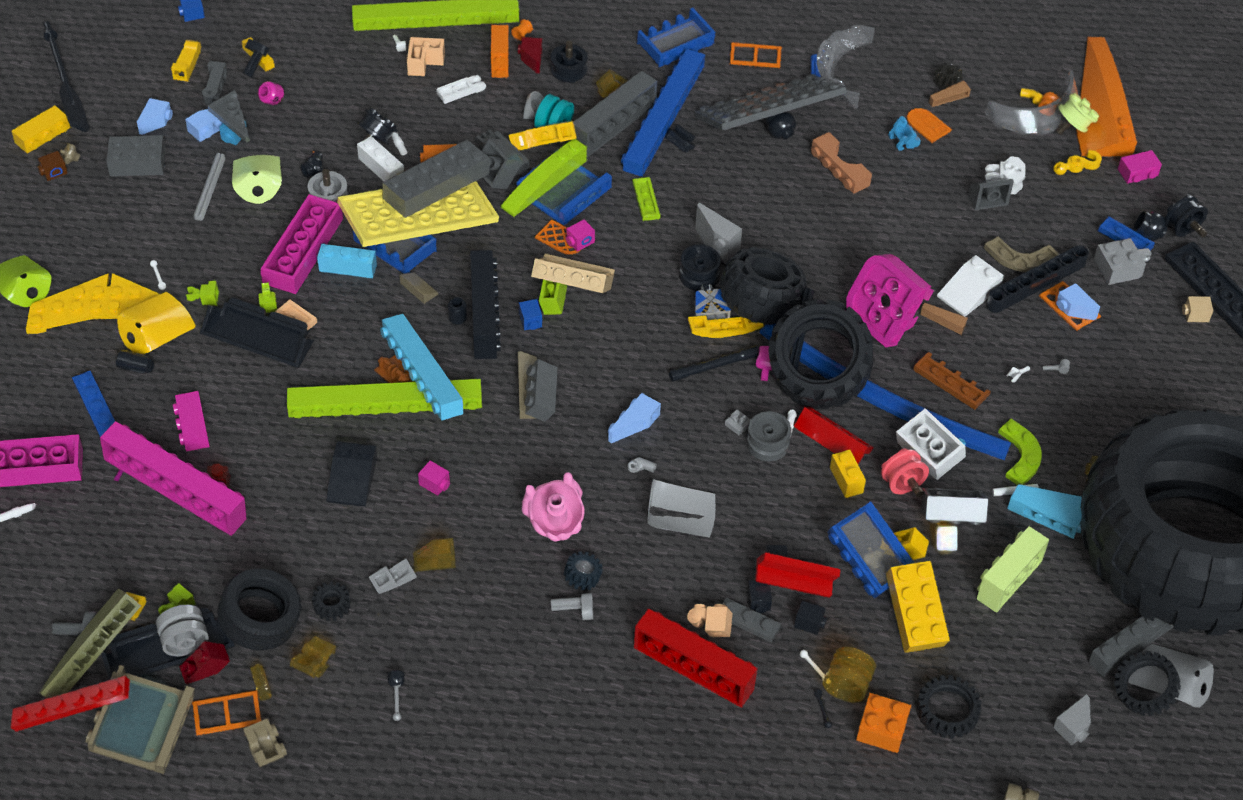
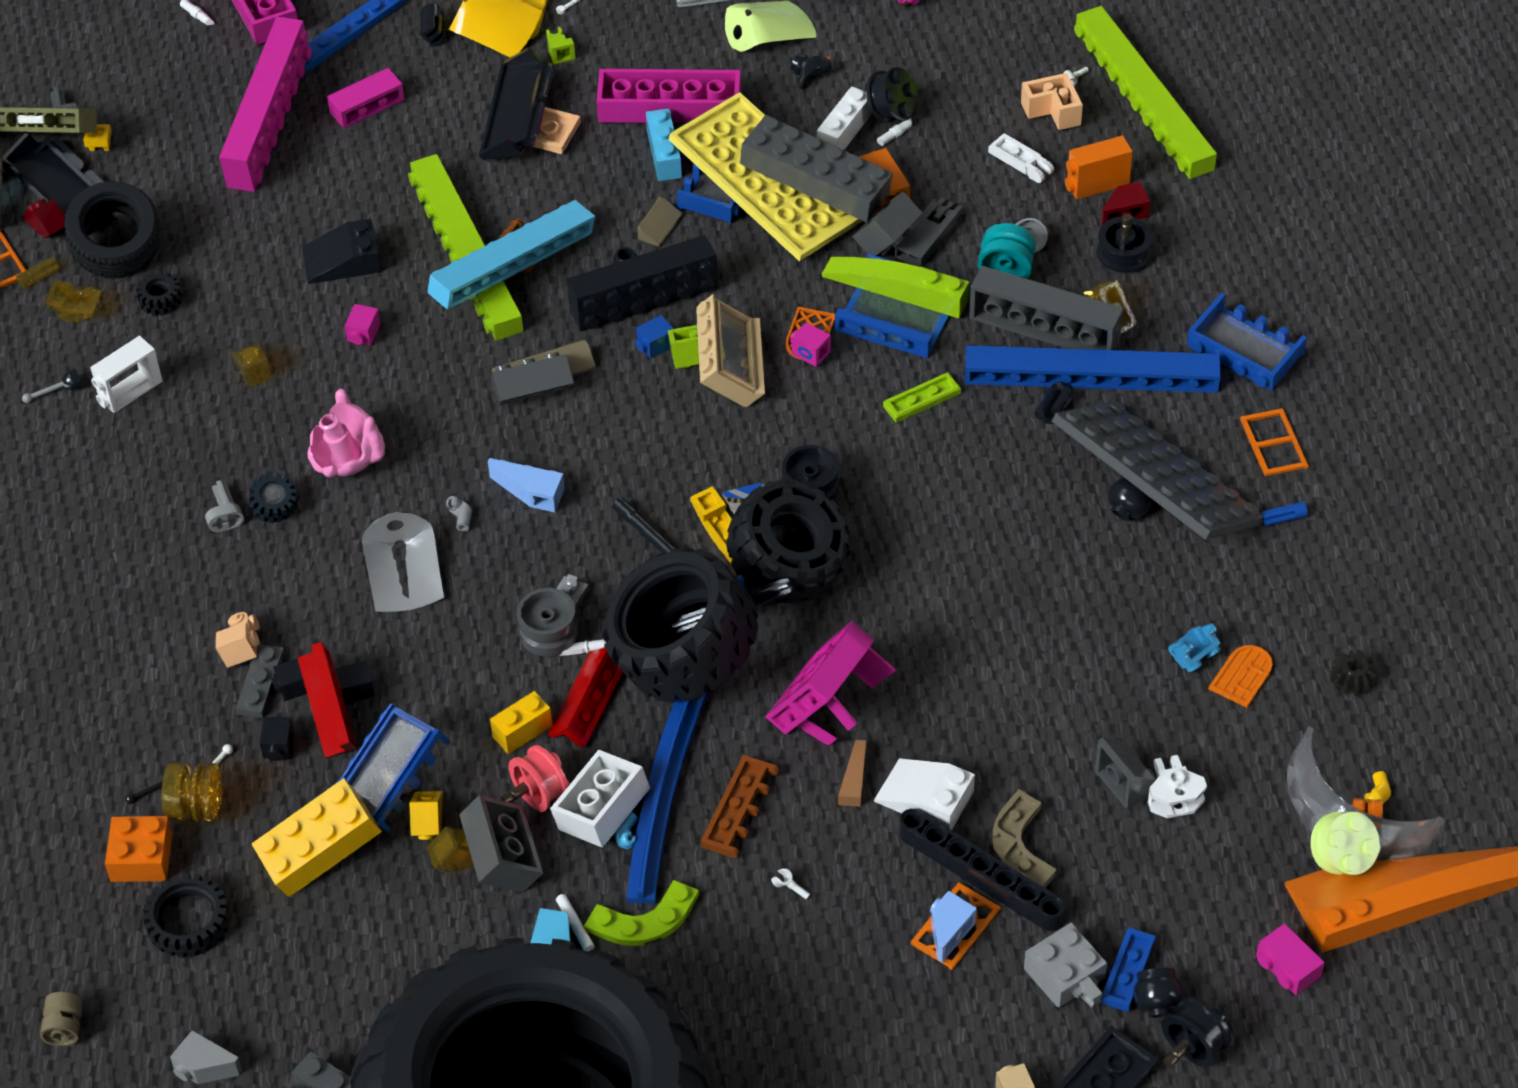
camera: 75 degrees right, 0 degrees up
light grey wheel [156,605,209,656] -> none
lime piece [158,583,196,615] -> none
clear red brick [207,464,231,488] -> none
lime piece [259,282,277,313] -> none
light grey wheel [308,169,348,203] -> none
light grey slope [369,559,417,594] -> none
yellow slope [509,121,577,150] -> none
orange bush [511,19,533,41] -> none
red brick [634,609,758,708] -> none
light grey slope [695,203,742,264] -> none
nougat arch [811,132,872,194] -> none
clear windscreen [816,25,875,109] -> none
medium nougat piece [929,81,971,107] -> none
yellowish green brick [977,526,1049,613] -> none
light grey hand [1043,359,1070,374] -> none
yellow piece [1053,150,1102,175] -> none
none -> white window [90,336,163,413]

